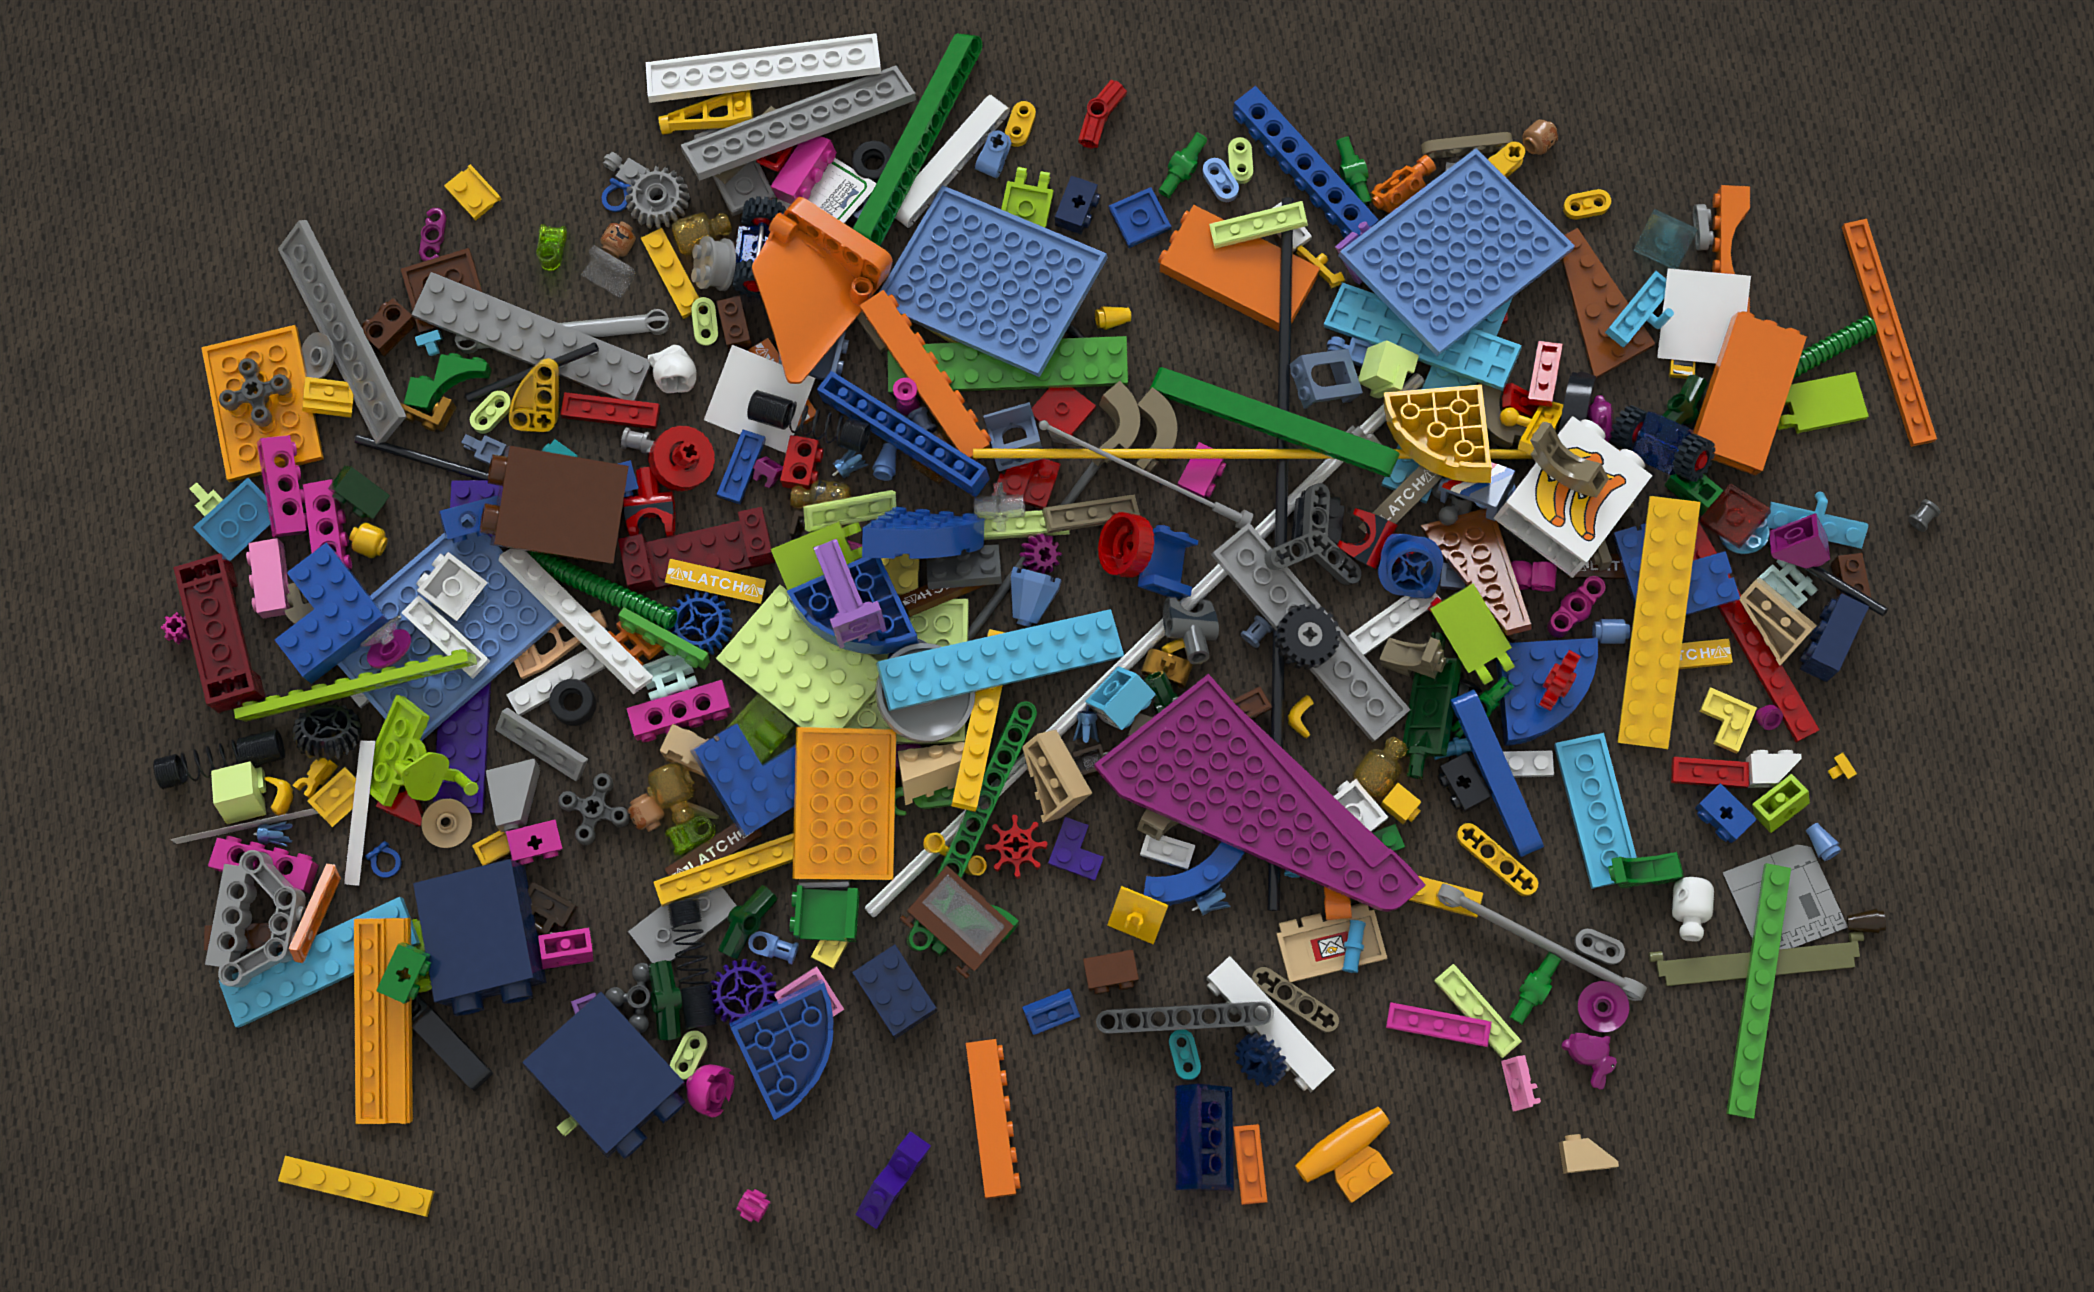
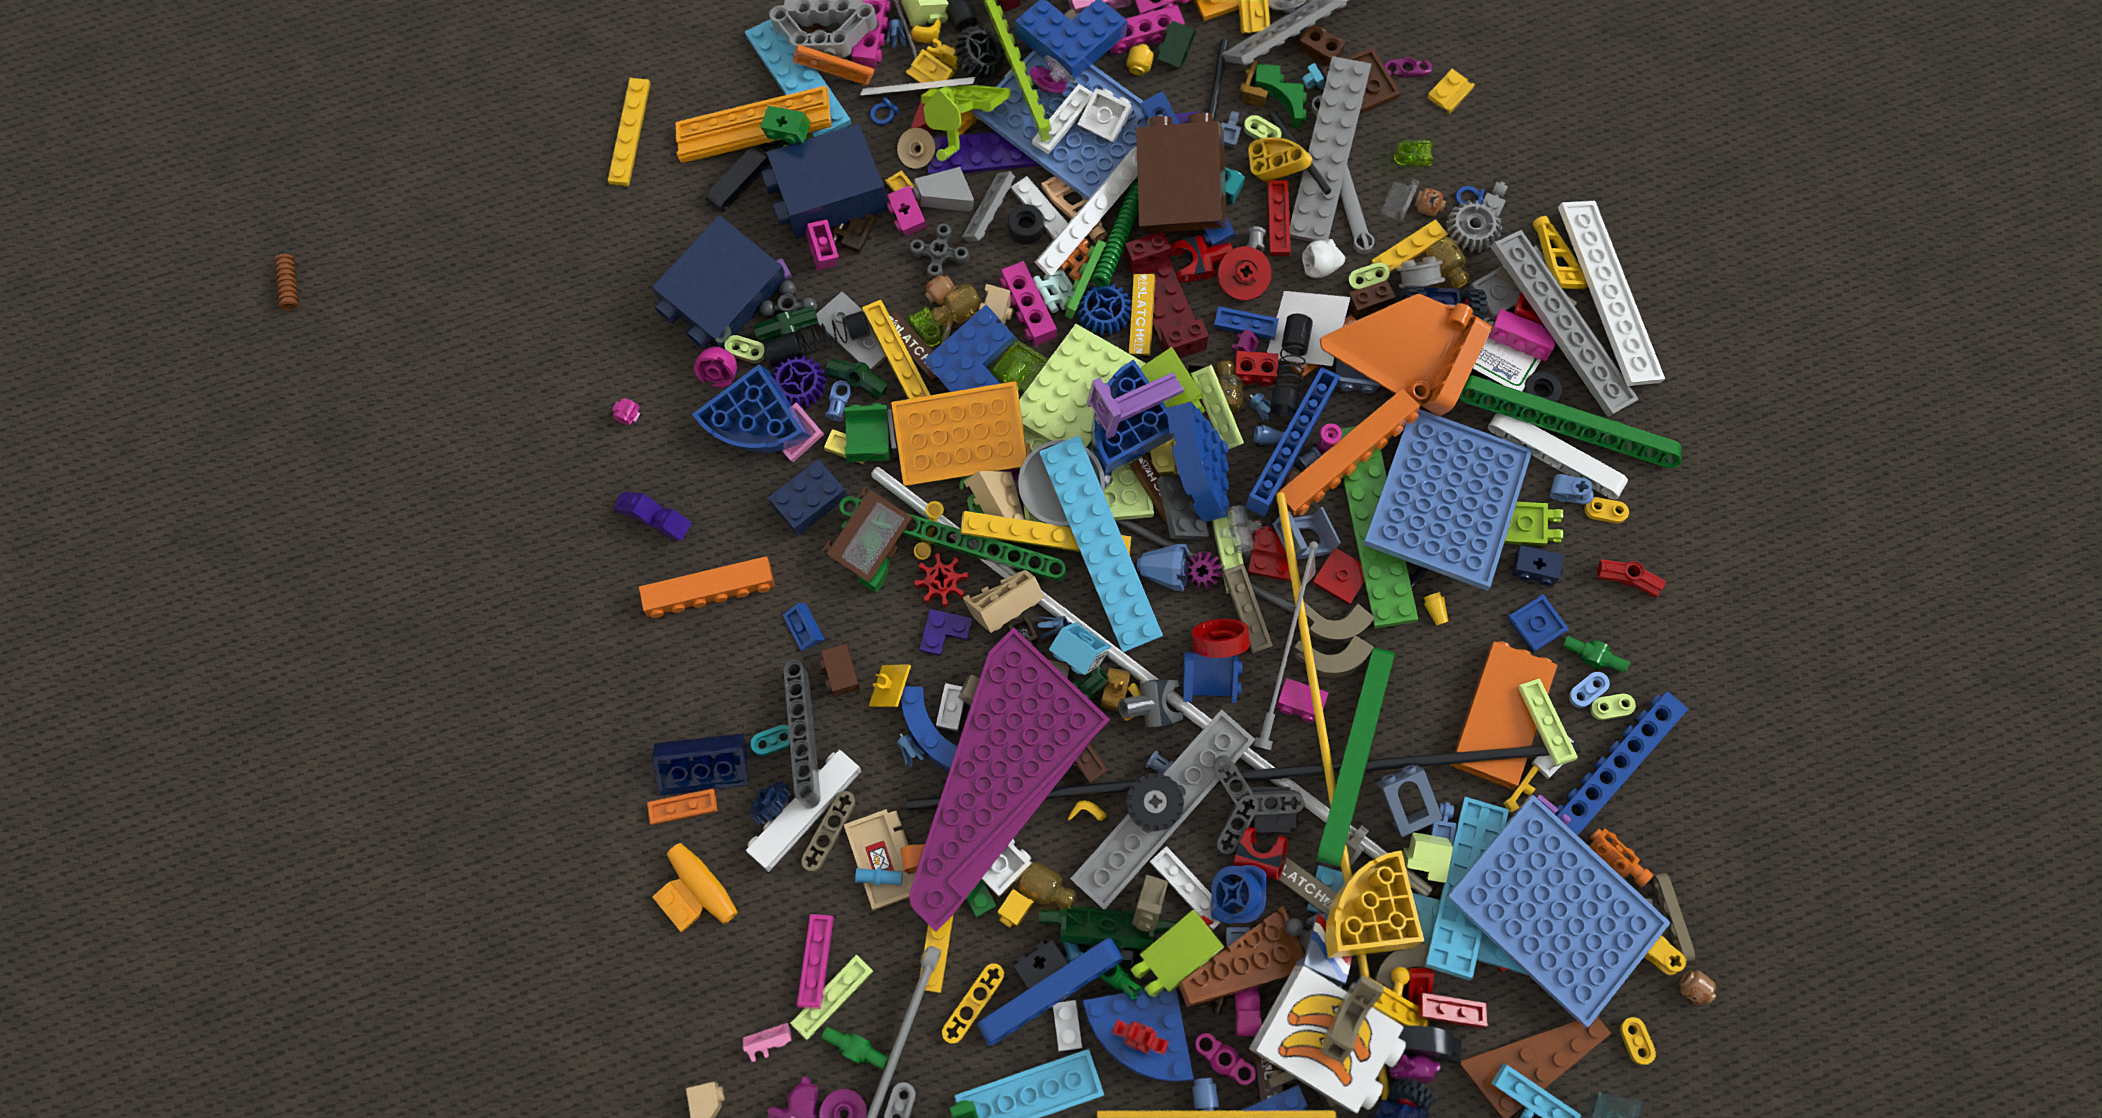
camera: 80 degrees right, 5 degrees down
green pin [1336,137,1372,206] -> none

